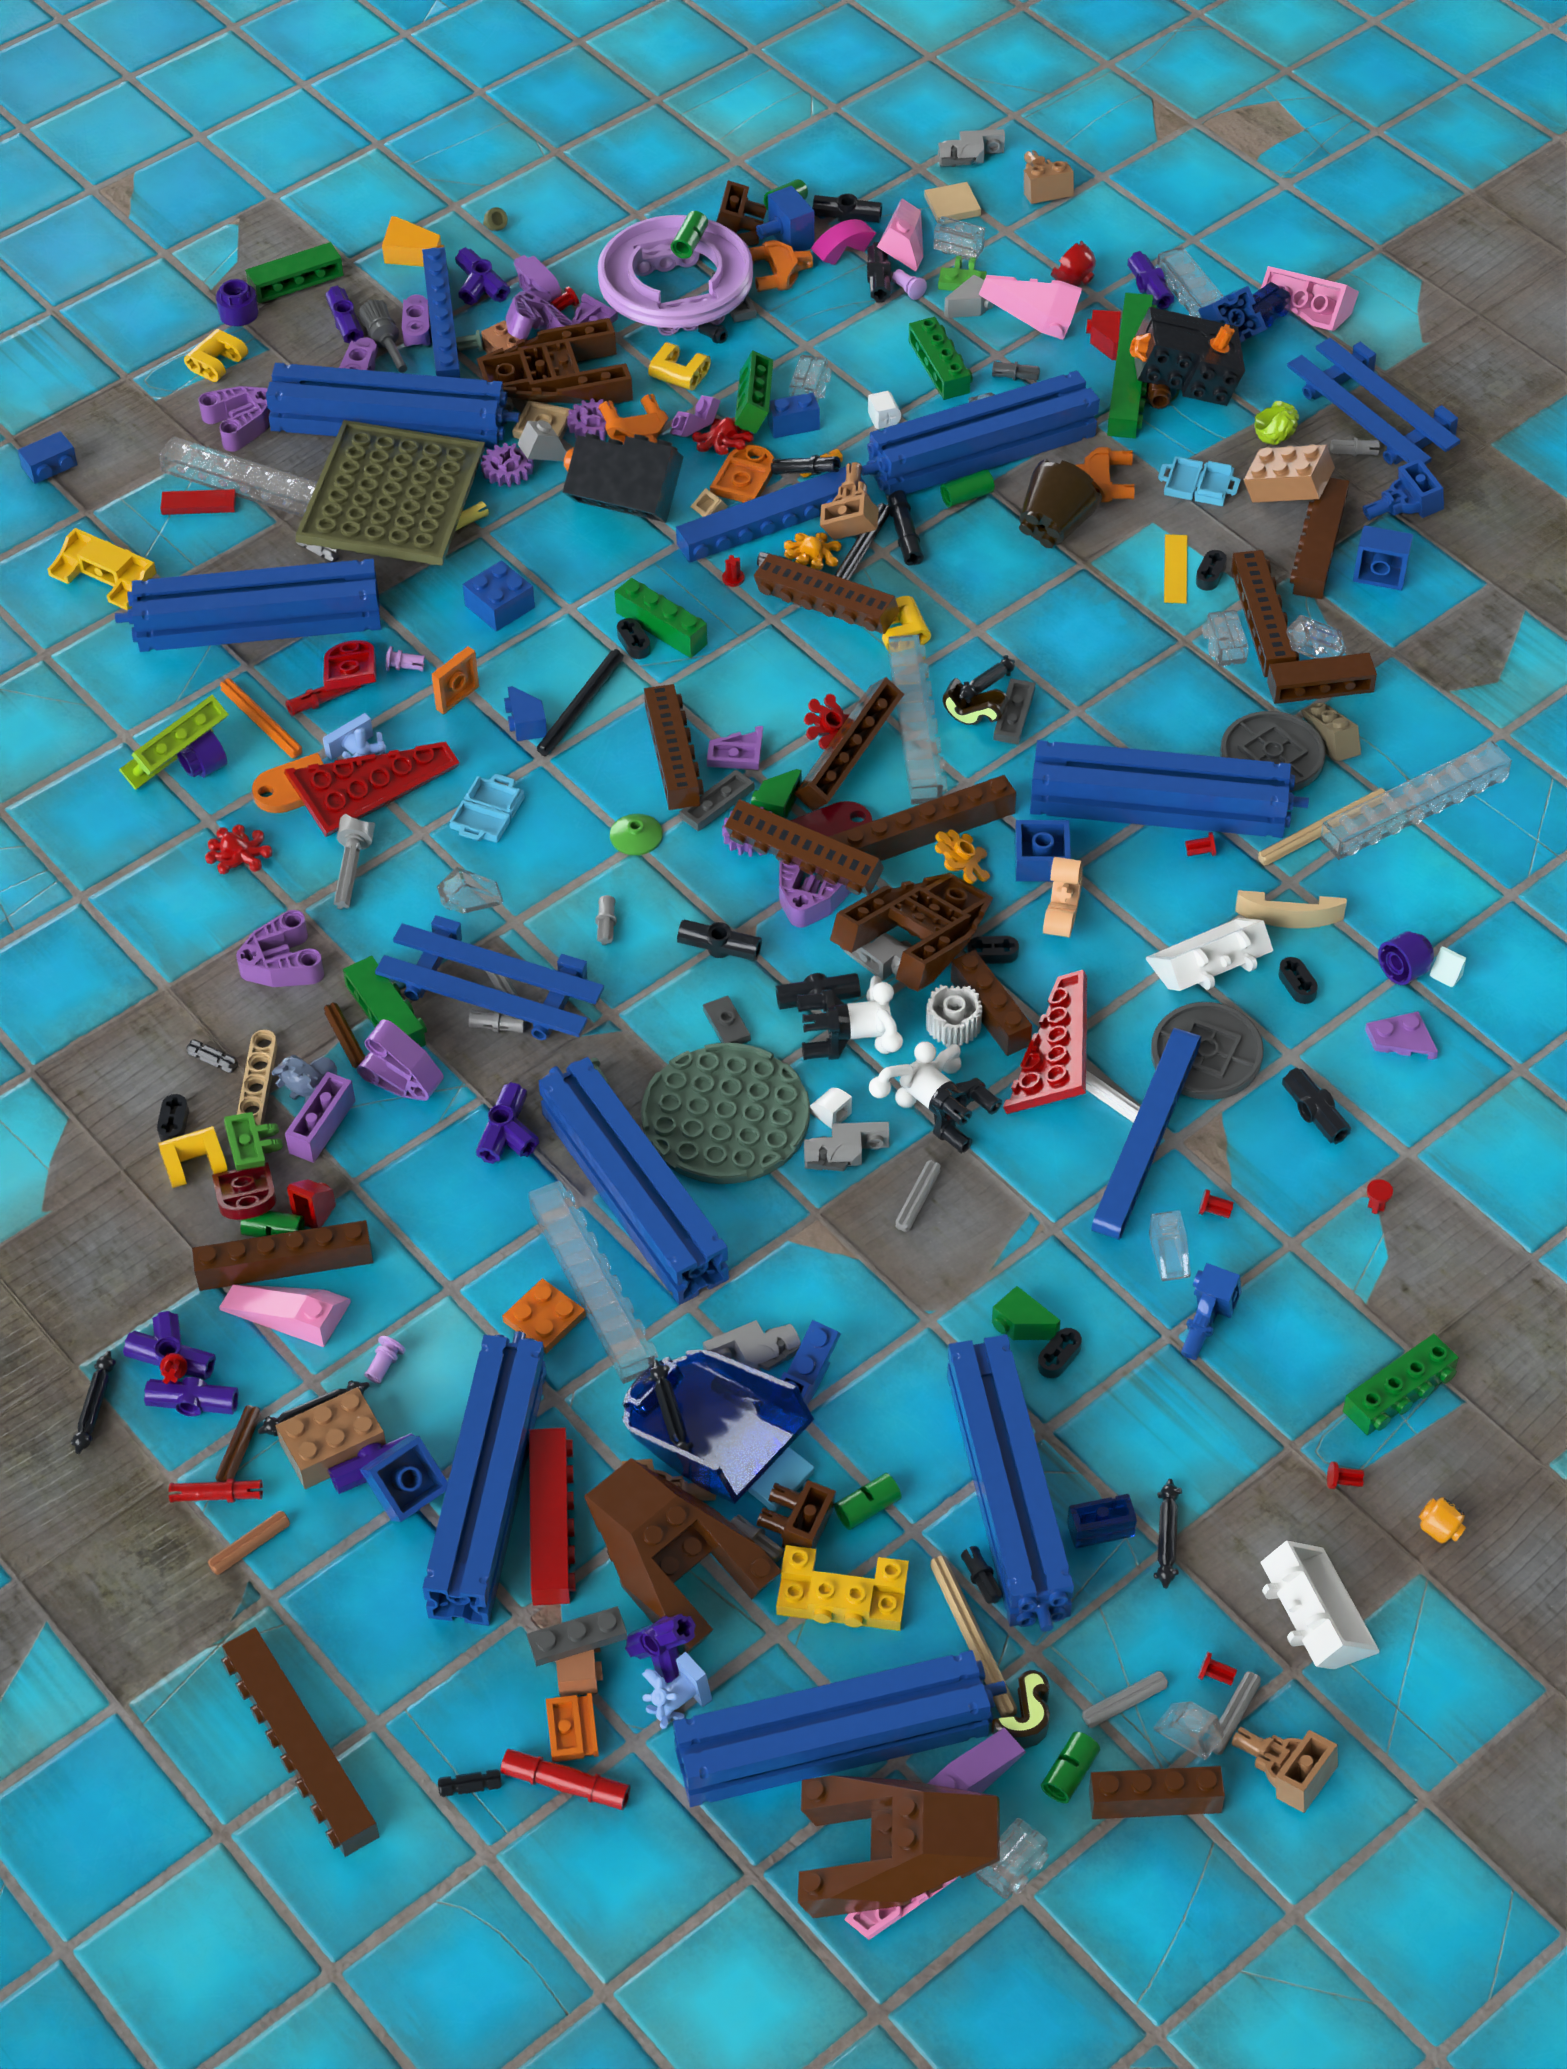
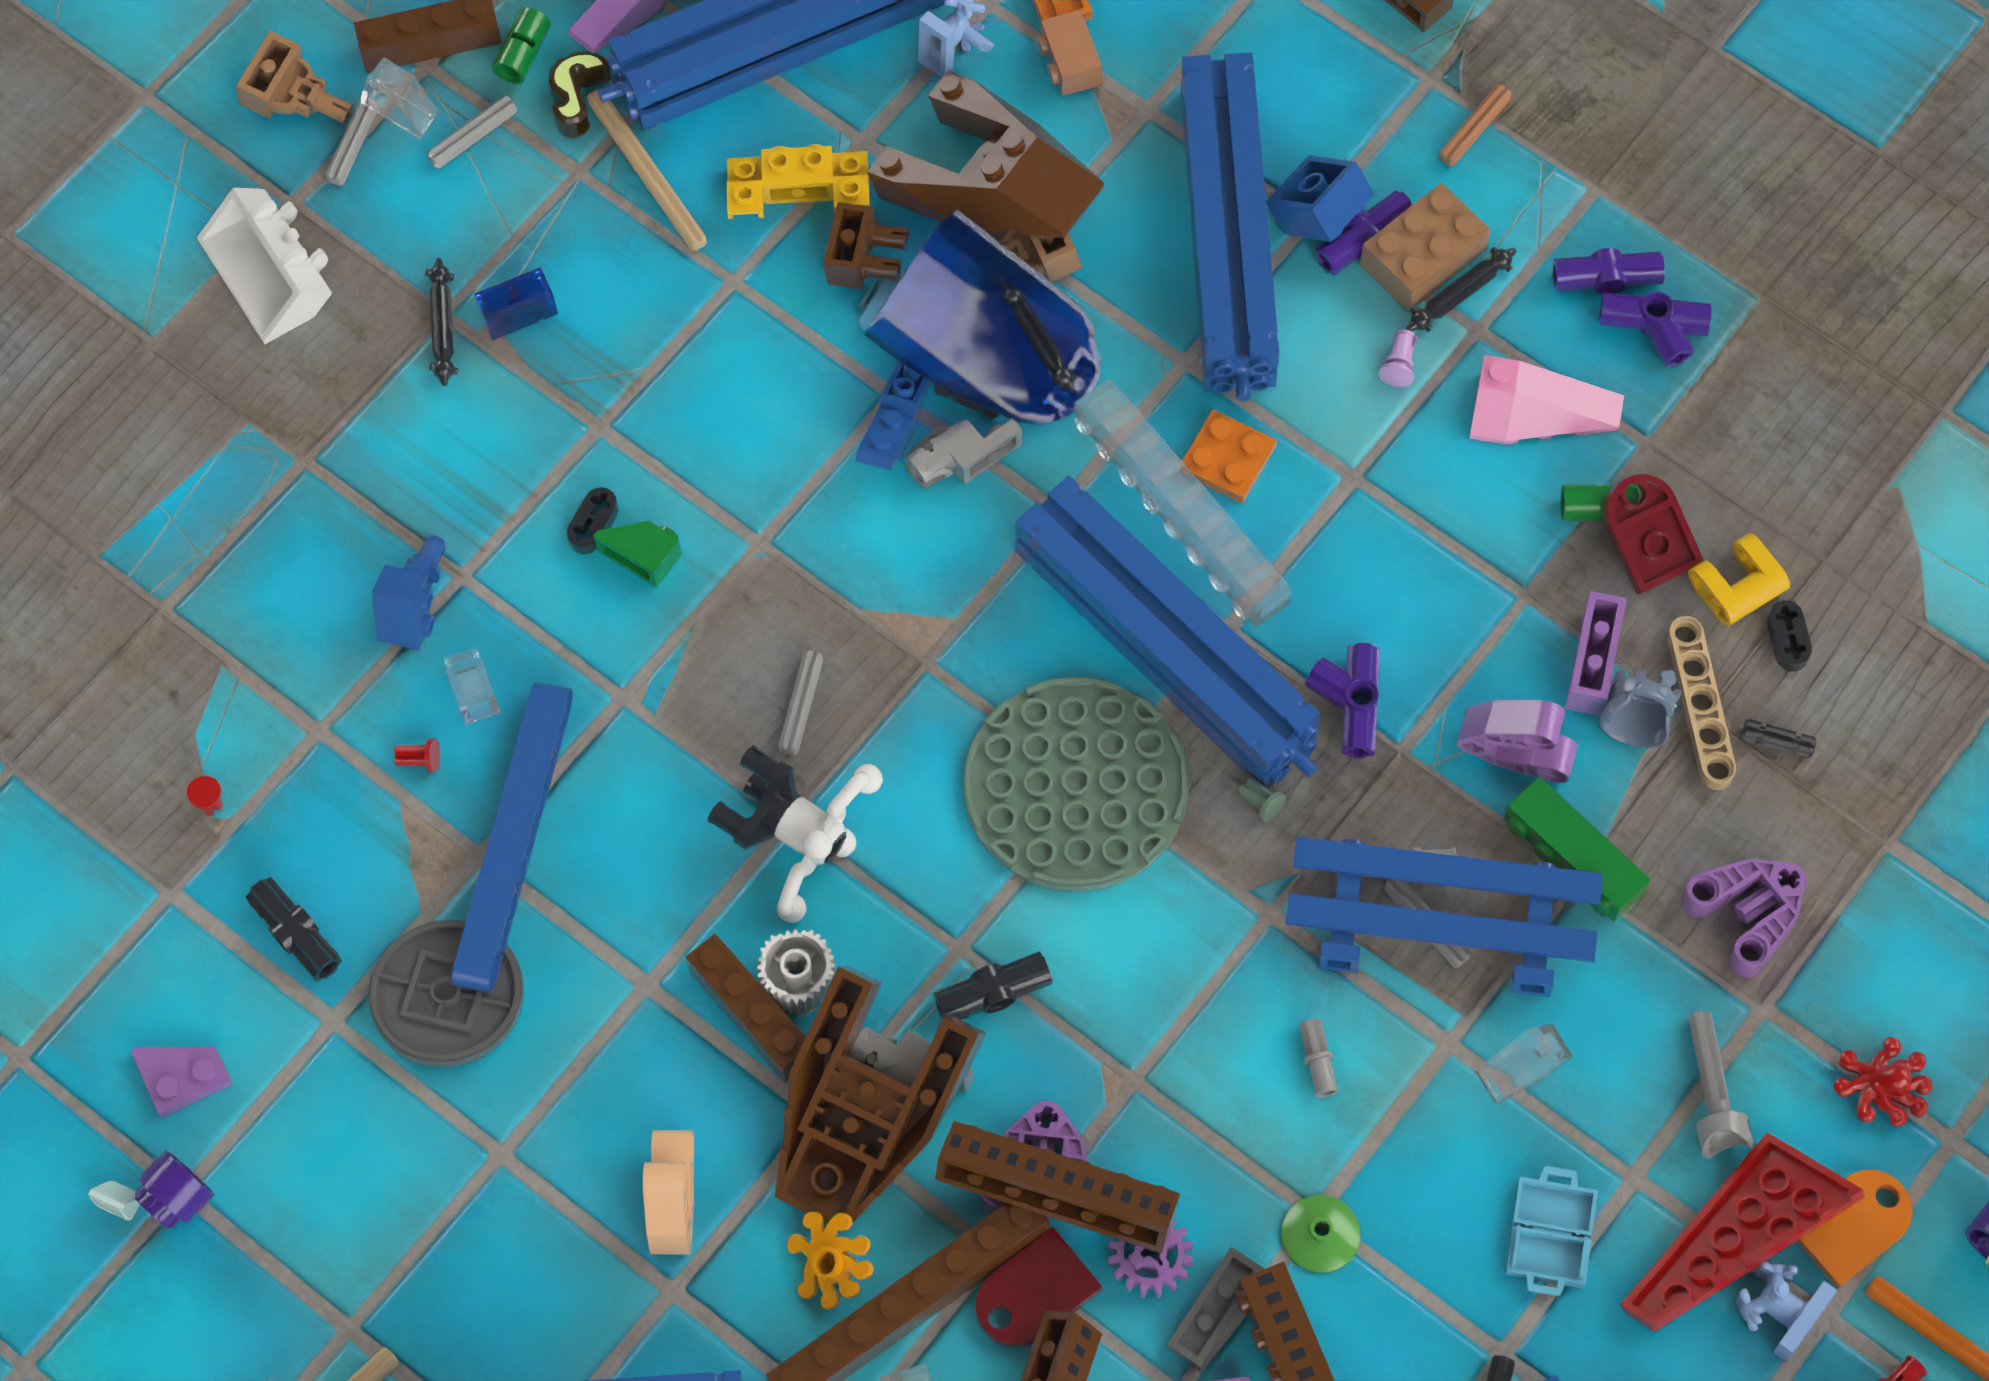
camera: 170 degrees right, 15 degrees up
black wheel [71,1351,116,1454] -> none
red piece [160,1353,187,1384] -> none
red pin [169,1478,263,1503] -> none
reddish brown brick [192,1220,373,1291] -> none
reddish brown axle [215,1405,261,1482] -> none
bright green hinge [224,1112,283,1171] -> none
red slope [287,1179,336,1229] -> none
reddish brown axle [324,1002,365,1069] -> none
dark grey plate [527,1606,628,1667] -> none
red brick [529,1427,576,1606] -> none
dark purple piece [625,1614,696,1683] -> none
black piece [677,919,762,961] -> none
dark grey plate [703,996,751,1044] -> none
light grey axle [731,1514,784,1563] -> none
green slope [751,769,802,819] -> none
wheel [797,976,903,1060] -> none
light grey plate [804,1122,889,1171] -> none
white brick [809,1088,852,1129] -> none
green pin [834,1473,902,1530] -> none
blue brick [947,1334,1074,1632] -> none
black axle [961,1546,1003,1604] -> none
black beam [967,936,1019,964] -> none
red wing [1003,970,1087,1114] -> none
blue brick [1014,820,1071,882] -> none
white axle [1086,1070,1140,1123] -> none
white piece [1146,918,1273,991] -> none
red piece [1185,832,1216,856] -> none
red piece [1197,1652,1237,1686] -> none
tan slope [1235,890,1347,928] -> none
black beam [1278,957,1318,1004] -> none
red piece [1327,1461,1364,1489] -> none
green brick [1343,1333,1459,1436] -> none
light orange head [1418,1497,1466,1544] -> none

